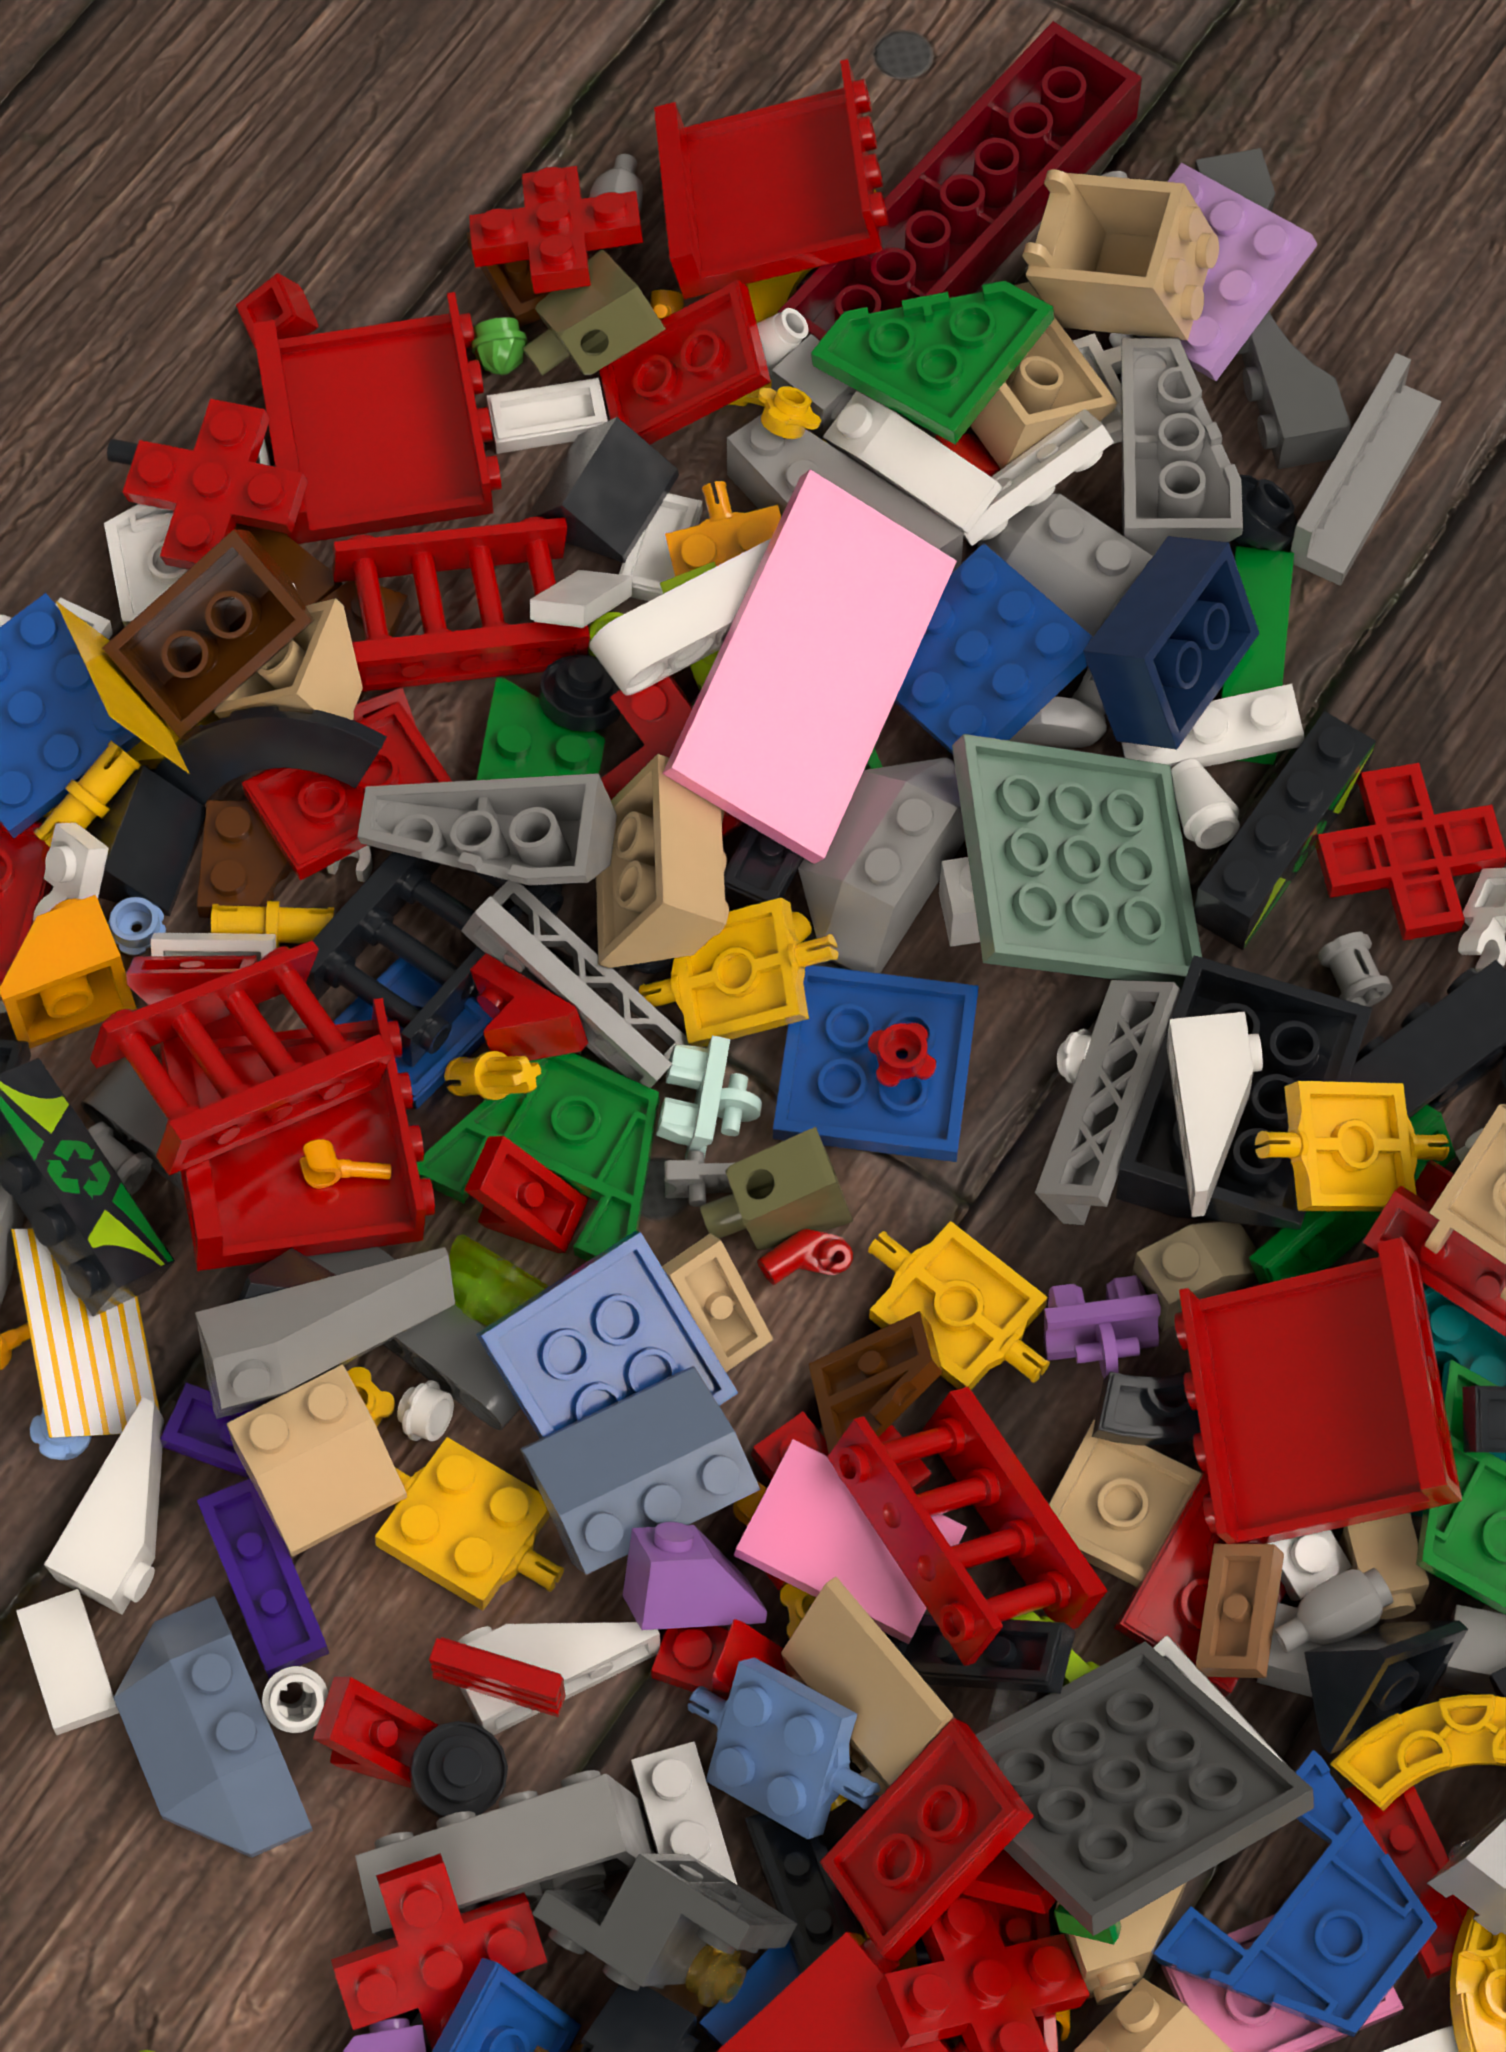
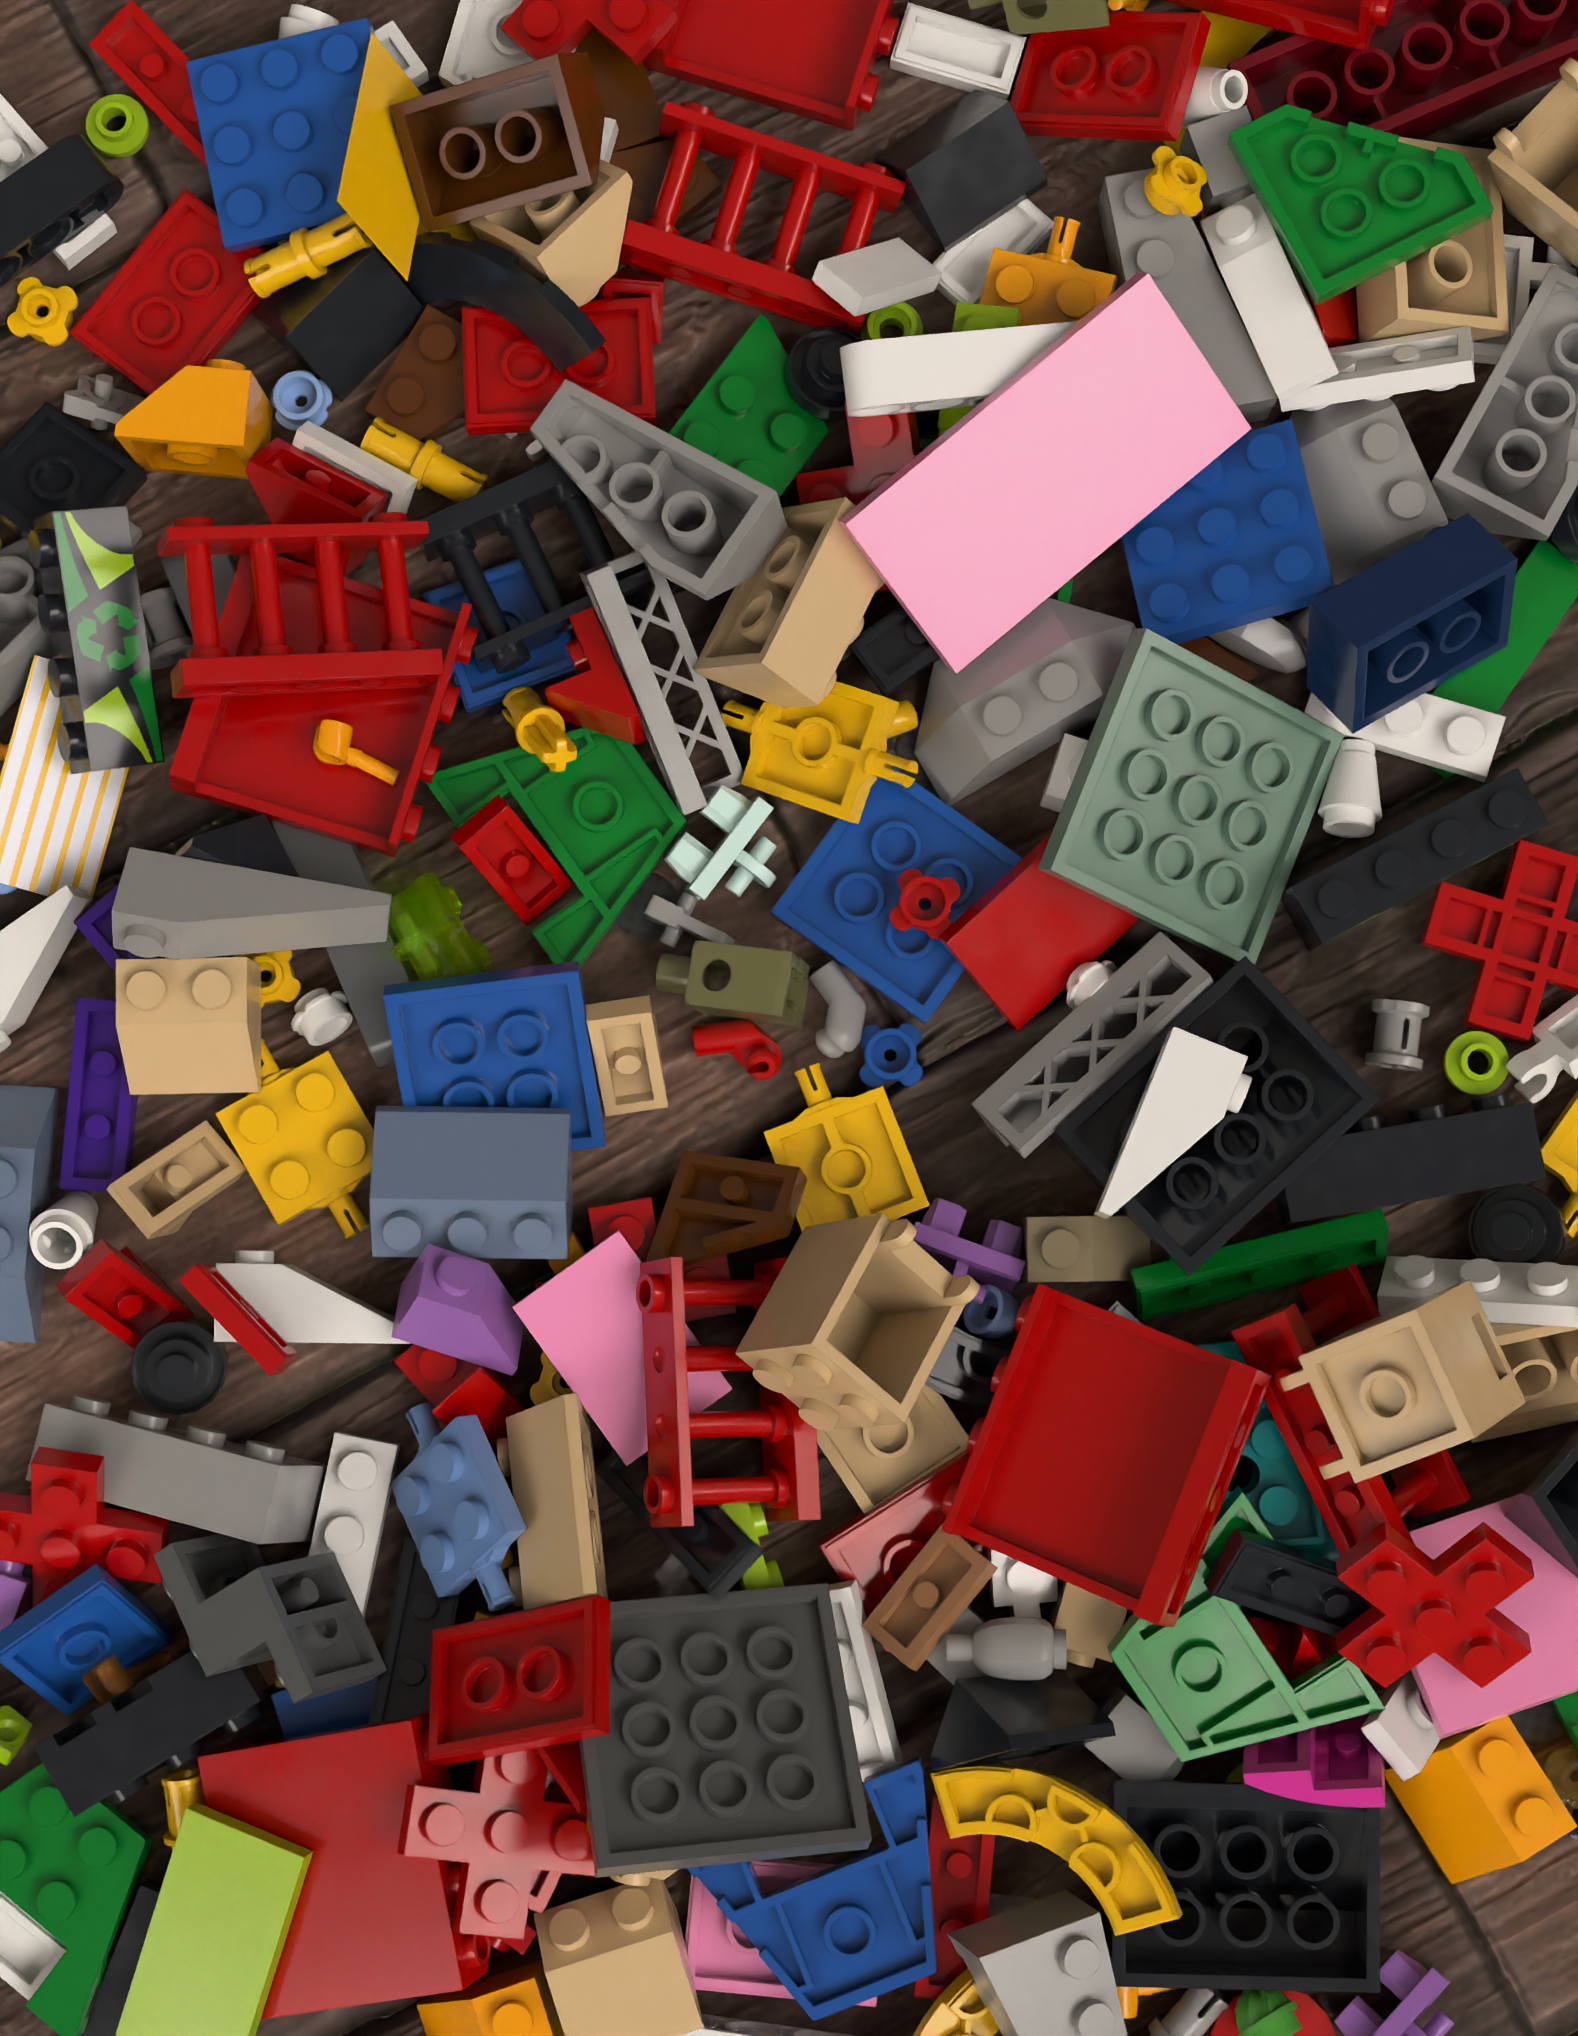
camera: 30 degrees right, 20 degrees up
white plate [33,822,109,922] -> none
yellow plate [1255,1081,1449,1212] -> none
none -> tan slope [106,1120,246,1239]
none -> tan container [735,1213,980,1432]
none -> light grey arm [809,960,866,1058]
none -> blue plate [859,1023,923,1088]
none -> red tile [938,831,1140,1031]
none -> light blue hinge [963,1284,1019,1339]
none -> lime plate [1443,1031,1509,1095]

